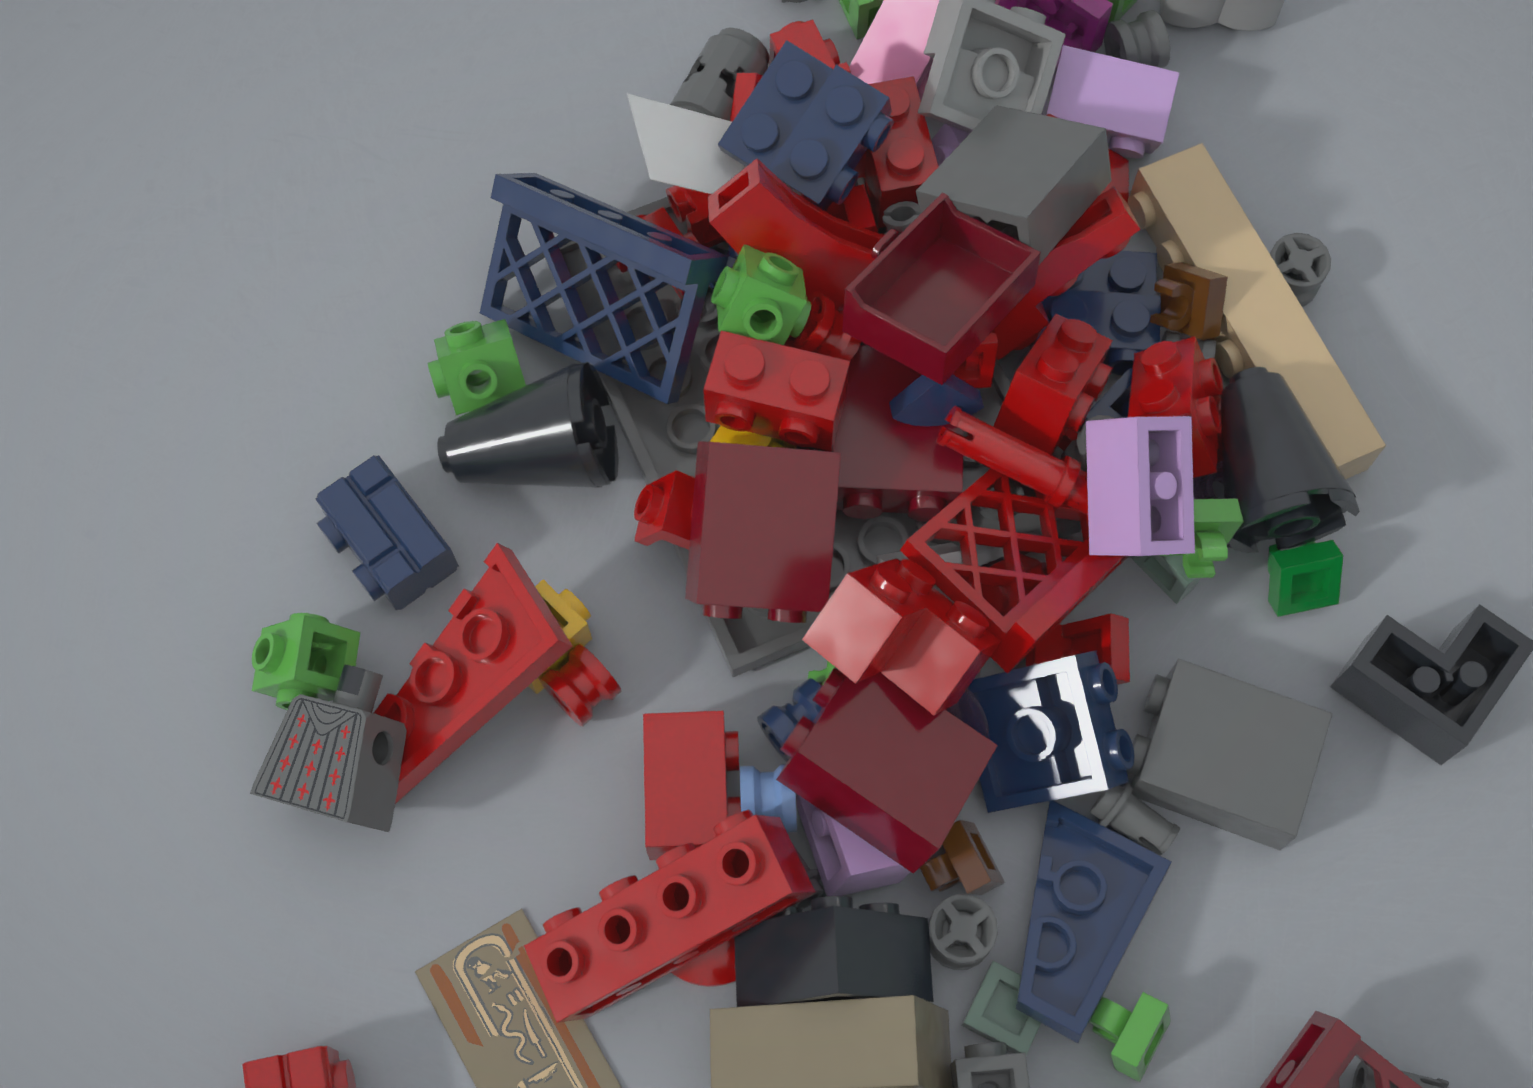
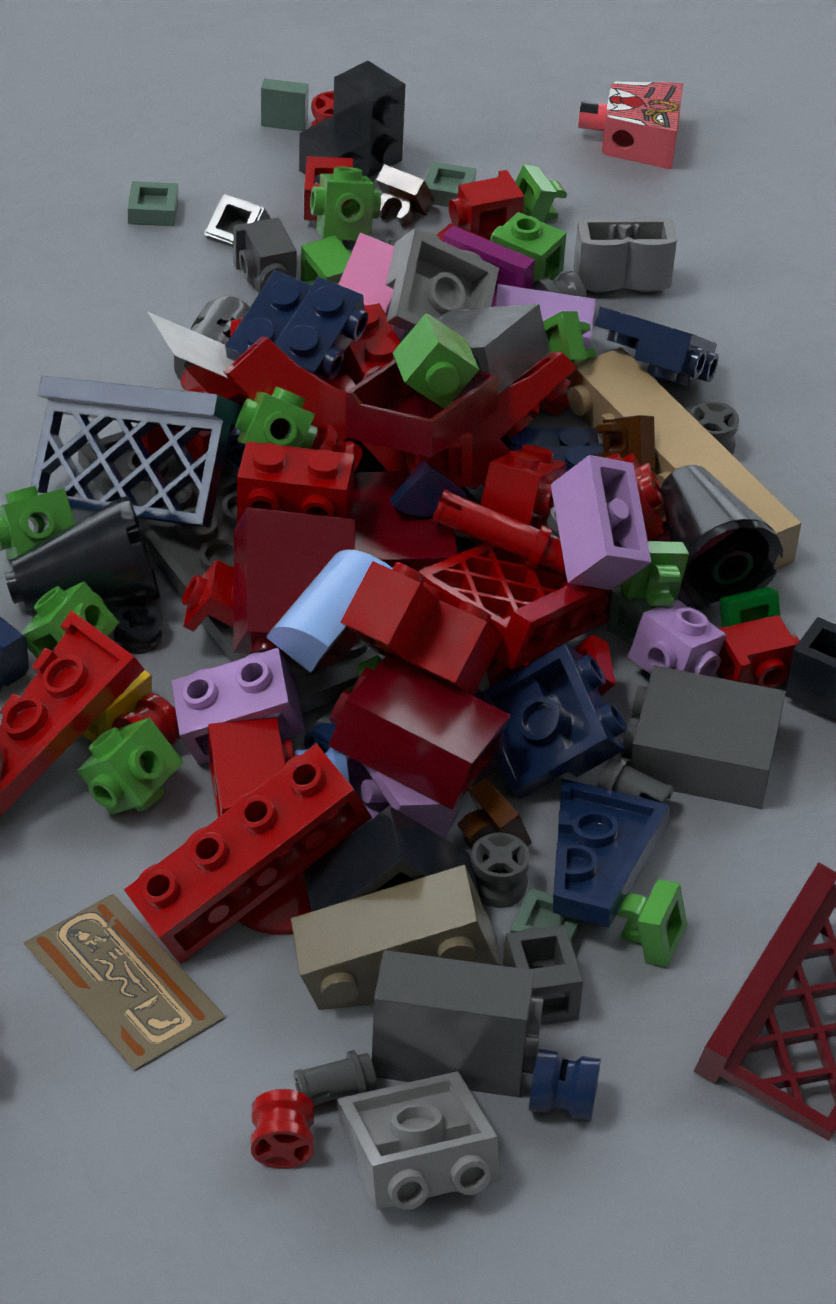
camera: 10 degrees left, 25 degrees down
none -> bright green brick [22,581,119,659]
none -> bright green brick [76,717,184,815]
none -> black bush [113,602,163,654]
none -> lavender brick [171,648,305,765]
none -> light blue brick [266,550,392,673]
none -> bright green brick [393,313,479,409]
none -> bright green tile [543,311,596,365]
none -> dark blue plate [594,306,719,386]
none -> lavender brick [628,599,726,677]
none -> red brick [716,615,800,688]

